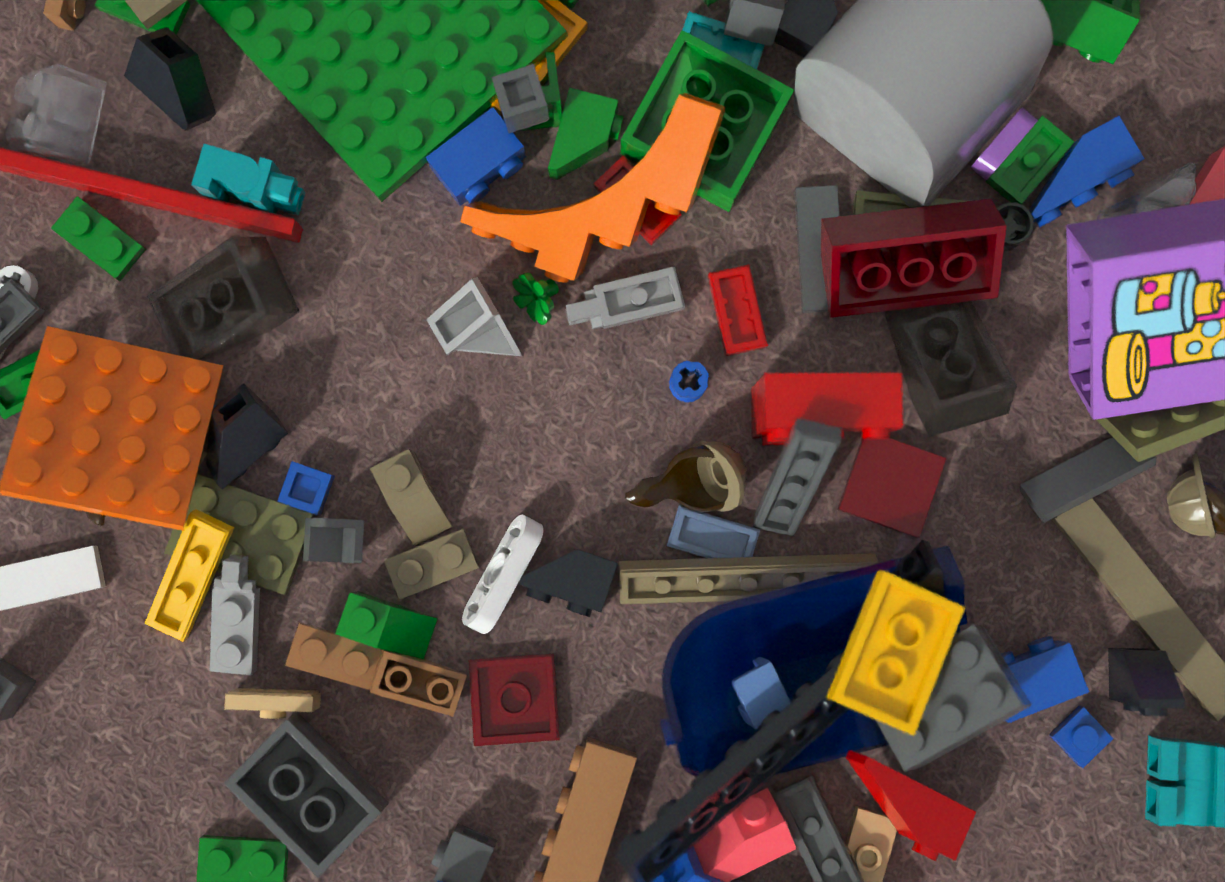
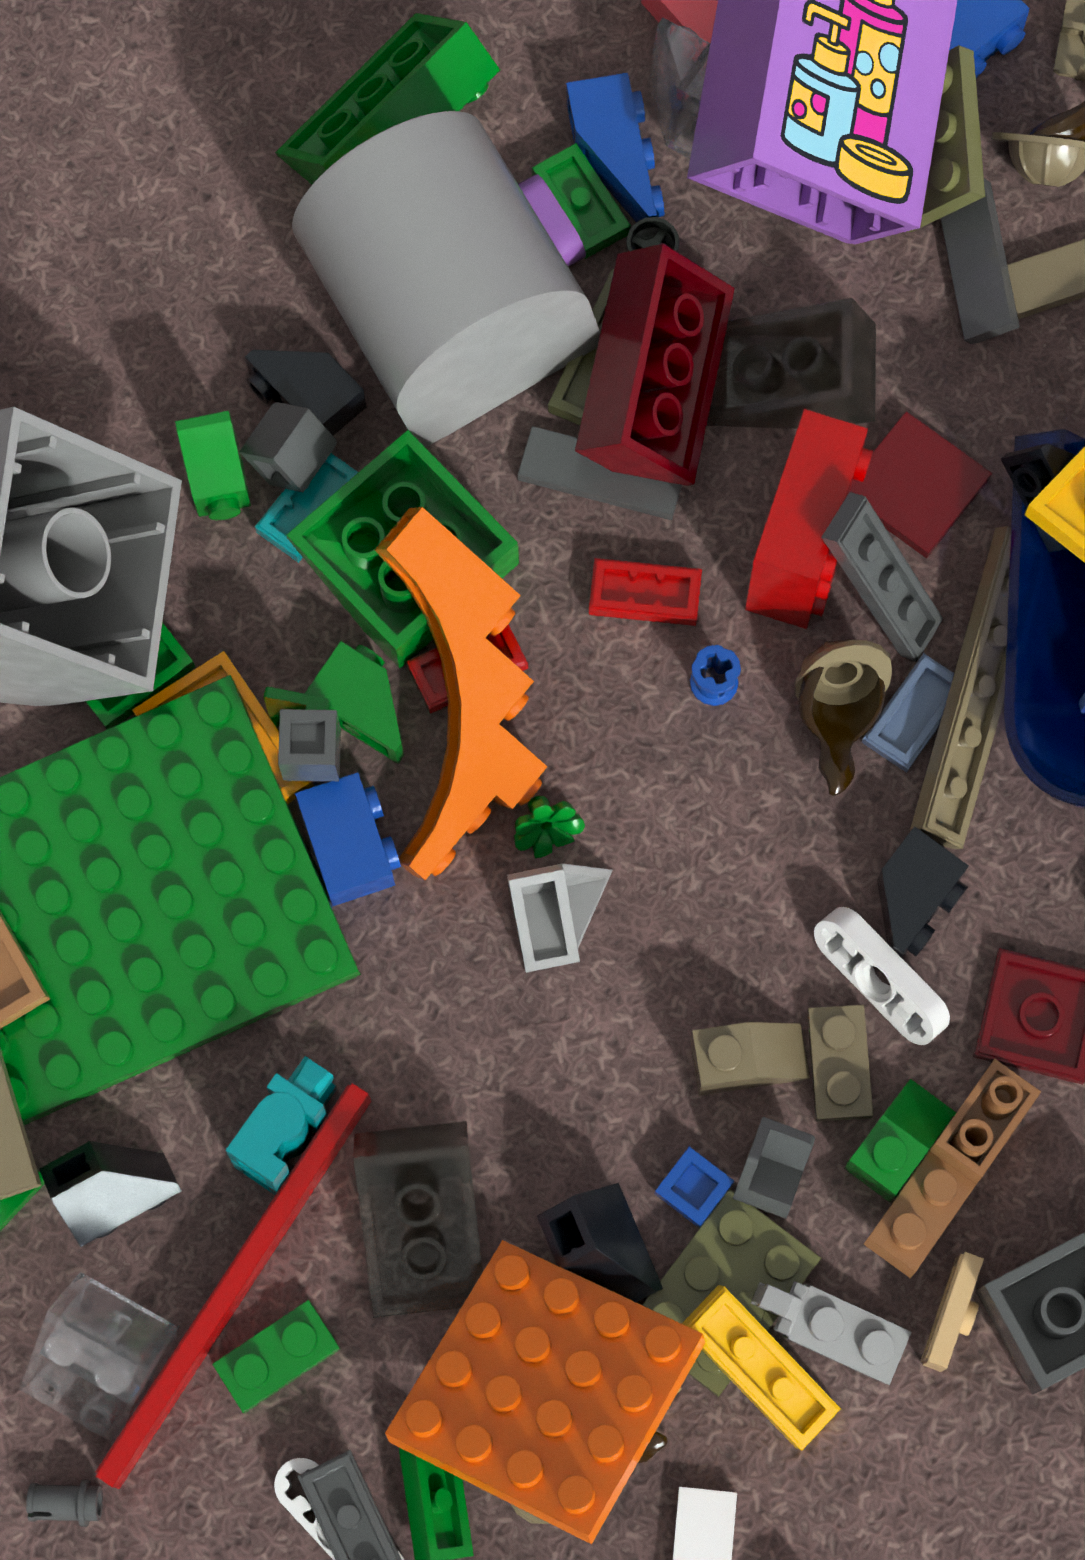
camera: 65 degrees left, 10 degrees down
light grey hinge [565,267,685,329] -> none

